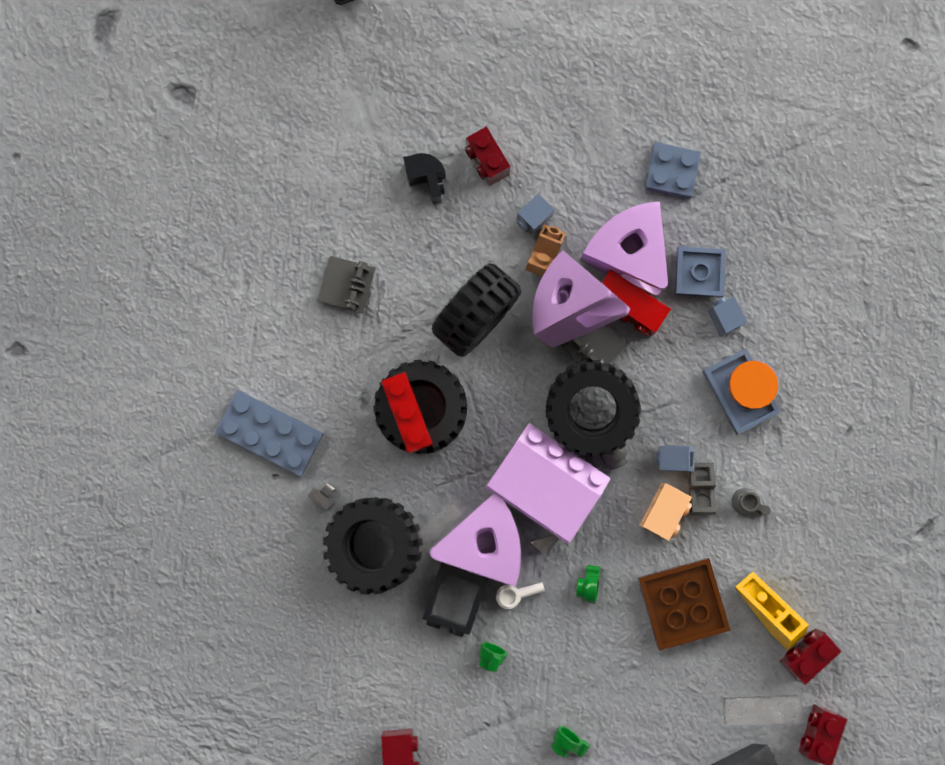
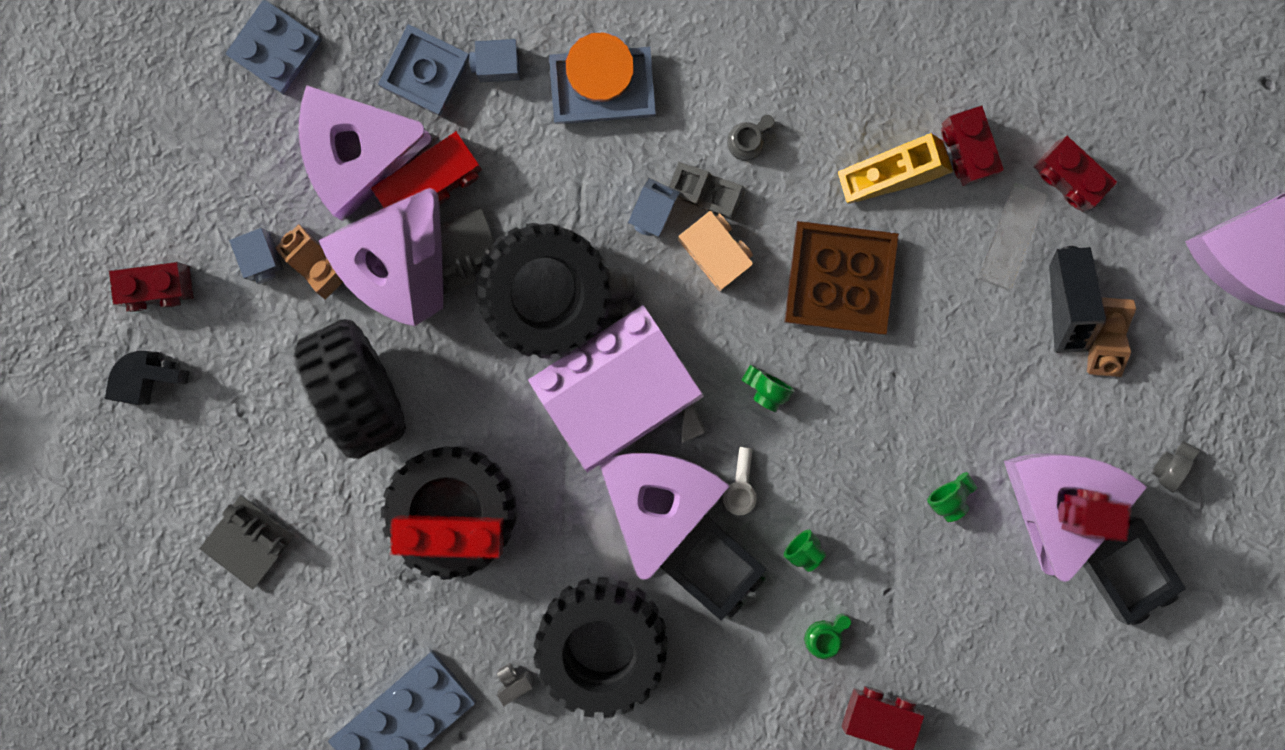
camera: 65 degrees left, 5 degrees up
none -> green piece [804,613,851,660]

